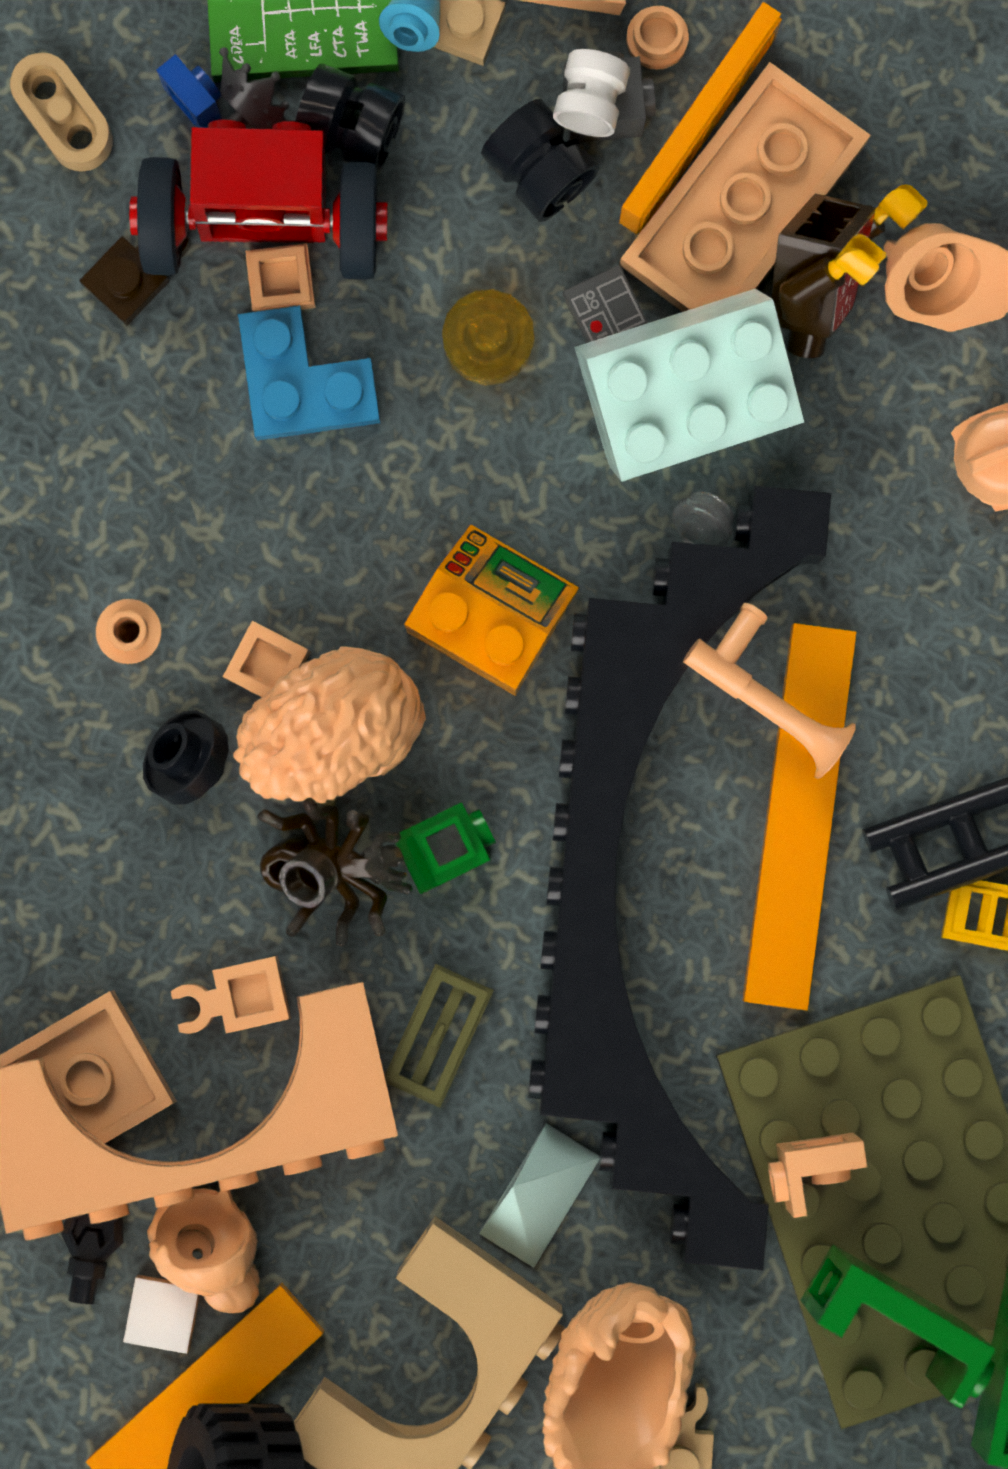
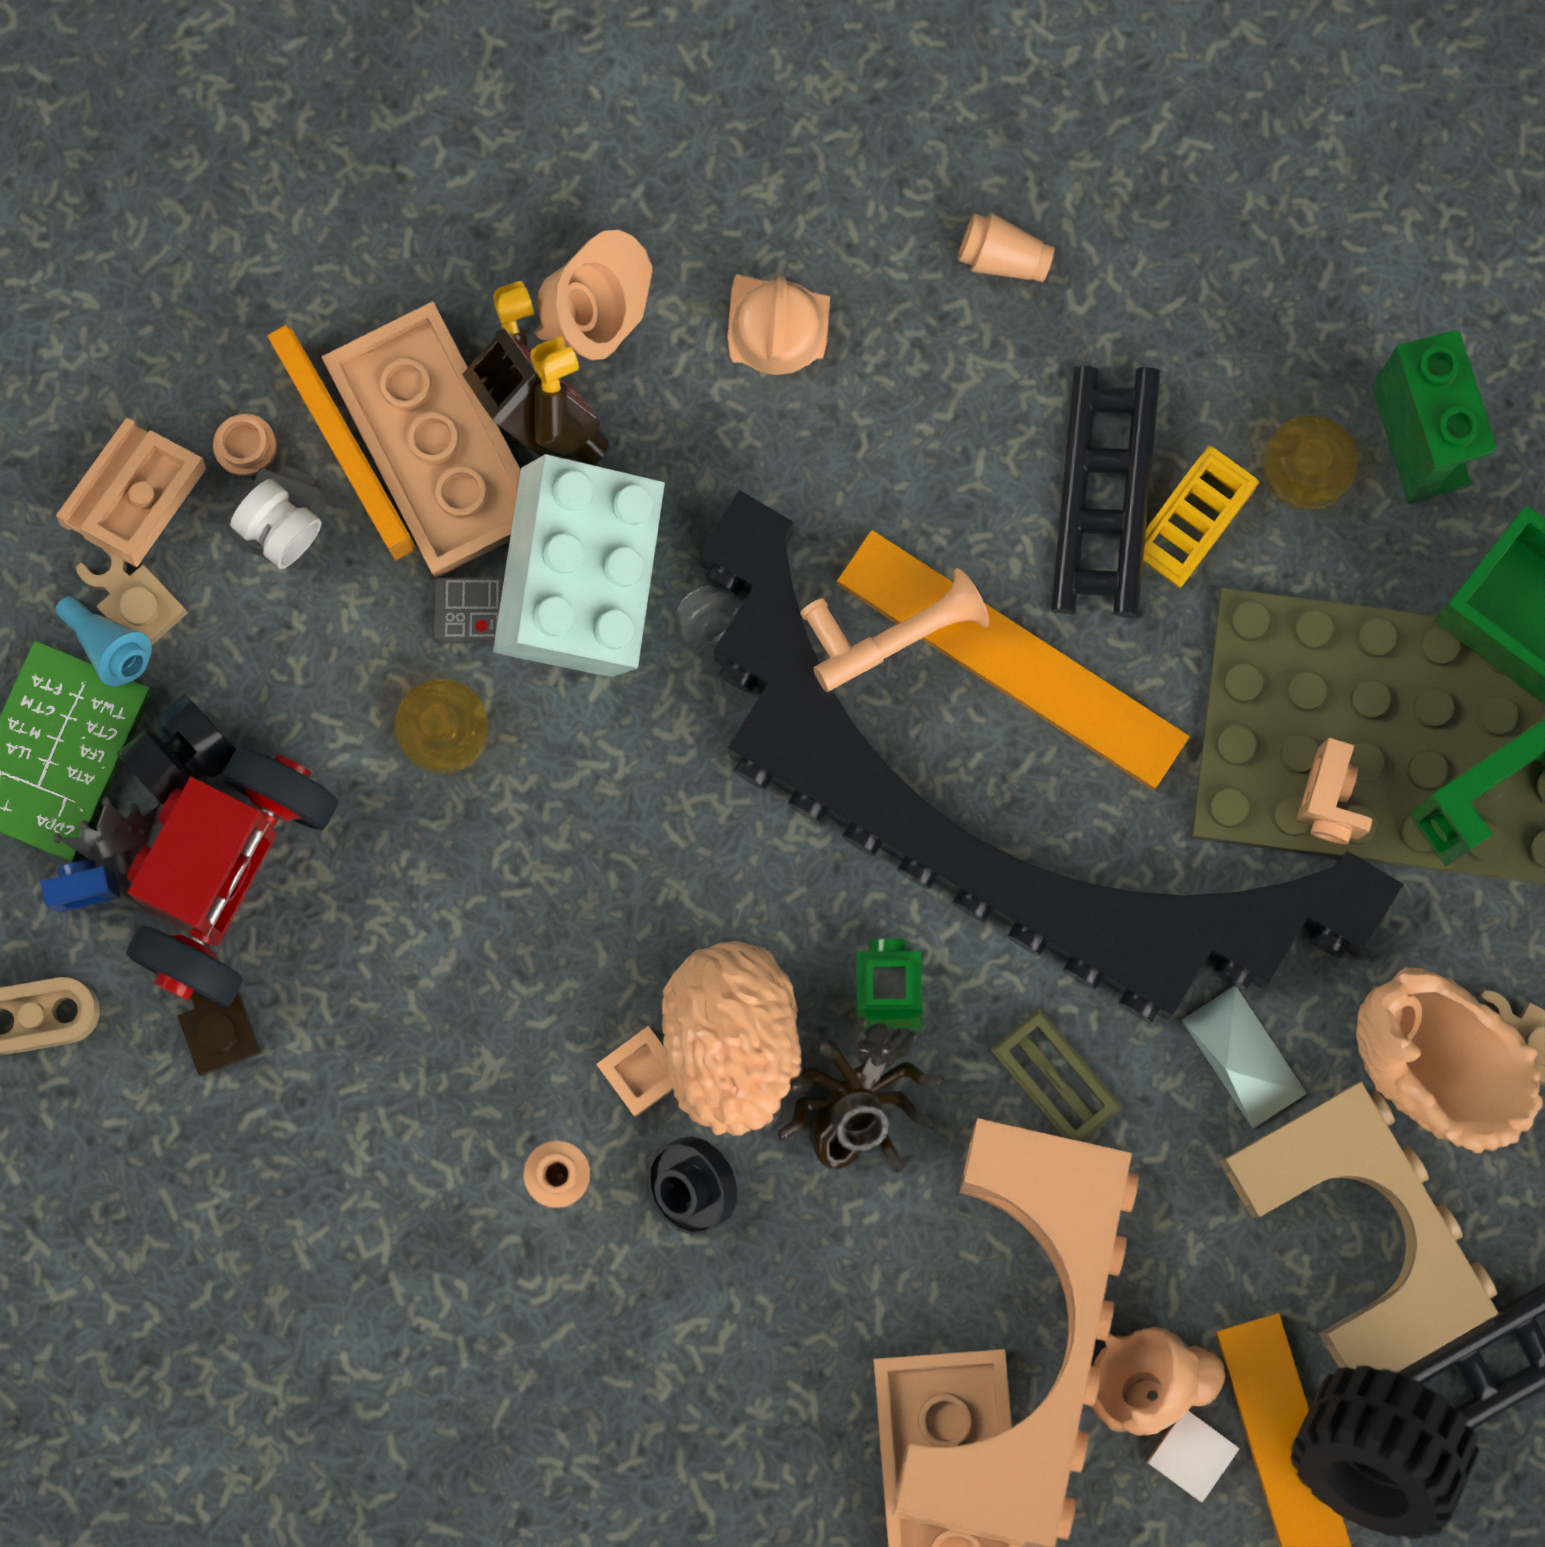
camera: 60 degrees left, 5 degrees down
black piece [61,1213,124,1304] -> none
light nougat plate [171,956,291,1034] -> none
dark azure plate [238,306,380,441] -> none
light nougat tile [245,243,316,312] -> none
light orange slope [404,525,579,696] -> none
black wheel [481,99,600,222] -> none

